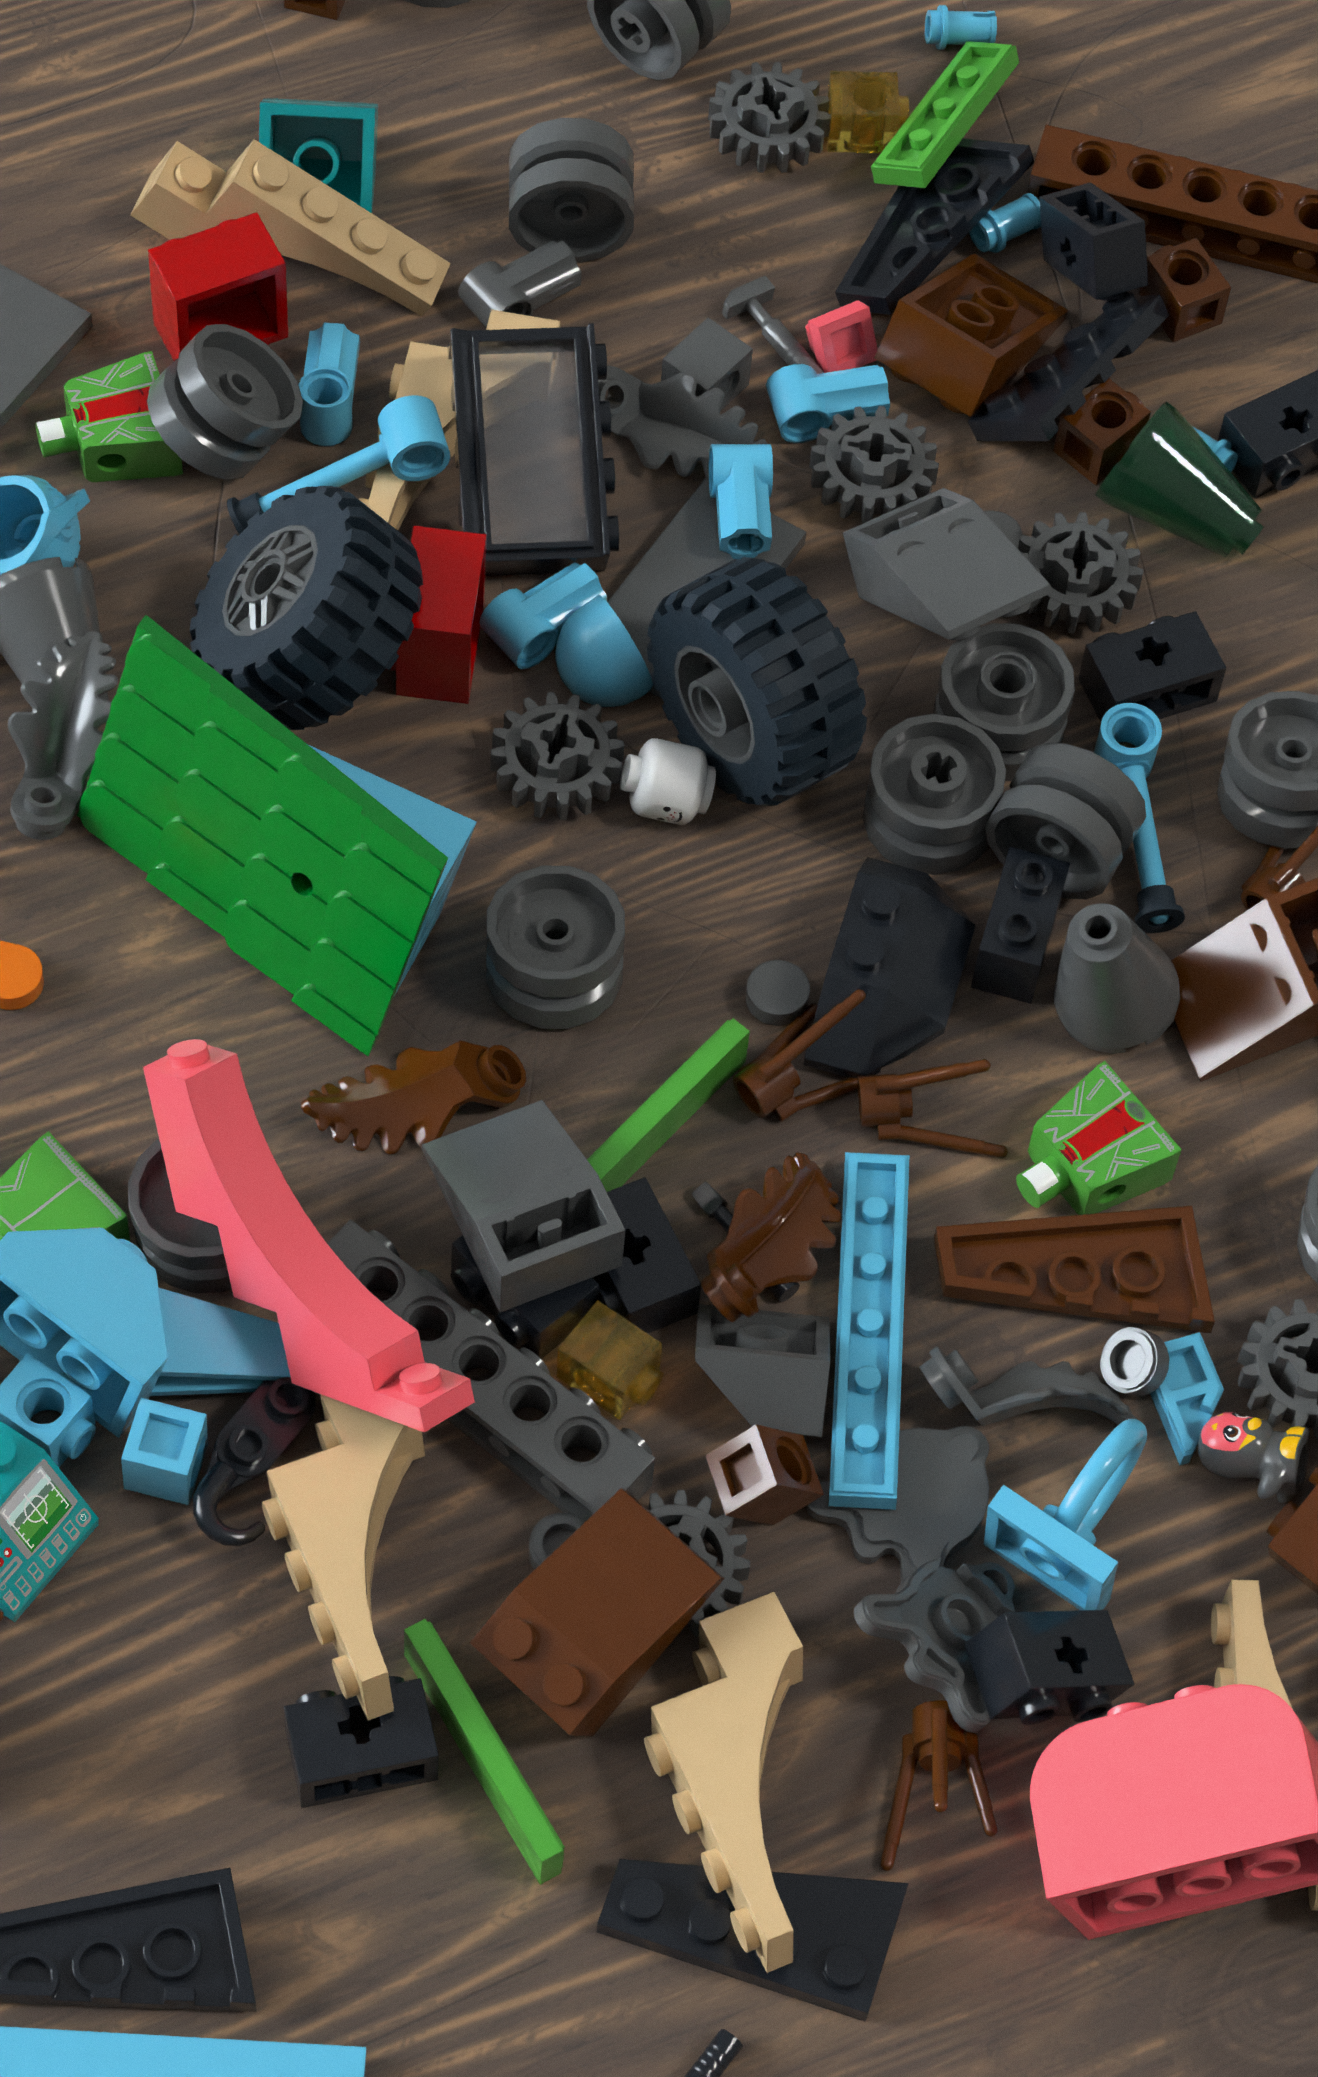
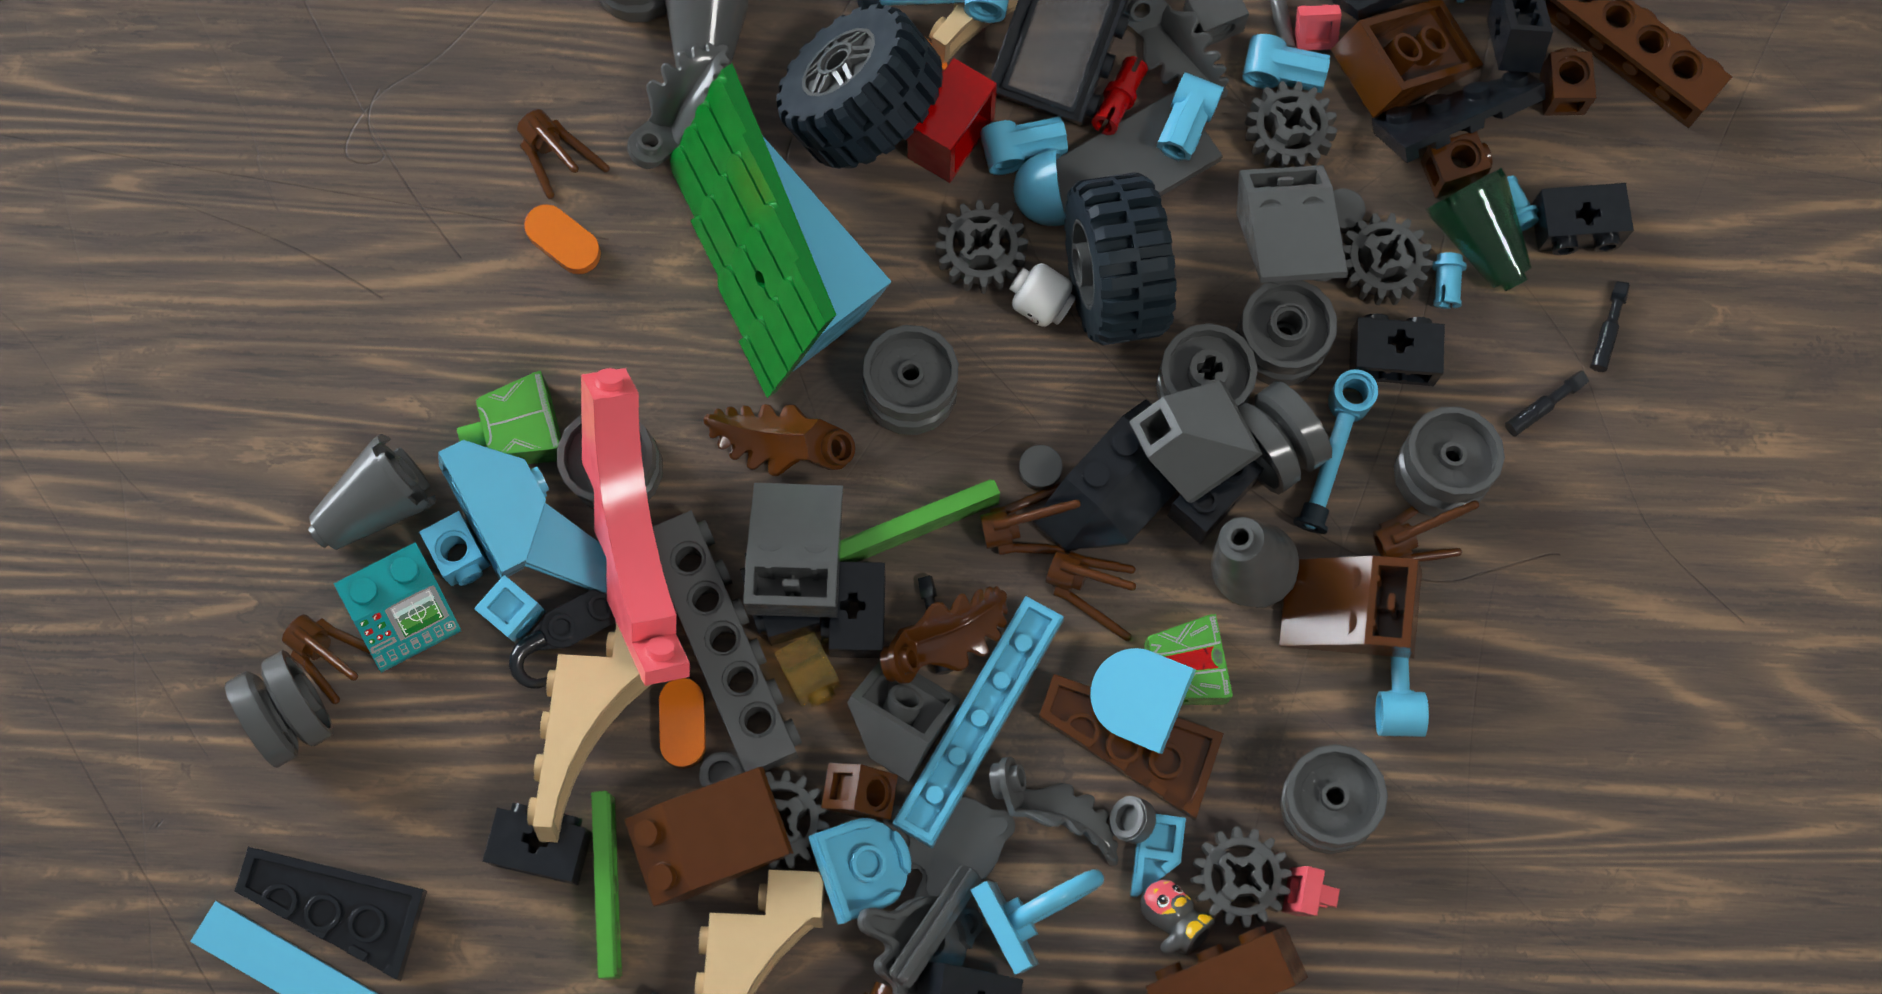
camera: 30 degrees right, 15 degrees up
none -> orange tile [659,678,706,769]
none -> medium azure tile [808,818,911,925]
none -> dark grey axle [889,865,981,988]
none -> medium azure tile [1090,648,1196,754]
none -> red pin [1092,56,1148,135]
none -> dark grey slope [1129,380,1263,503]
none -> medium azure pin [1432,252,1467,309]

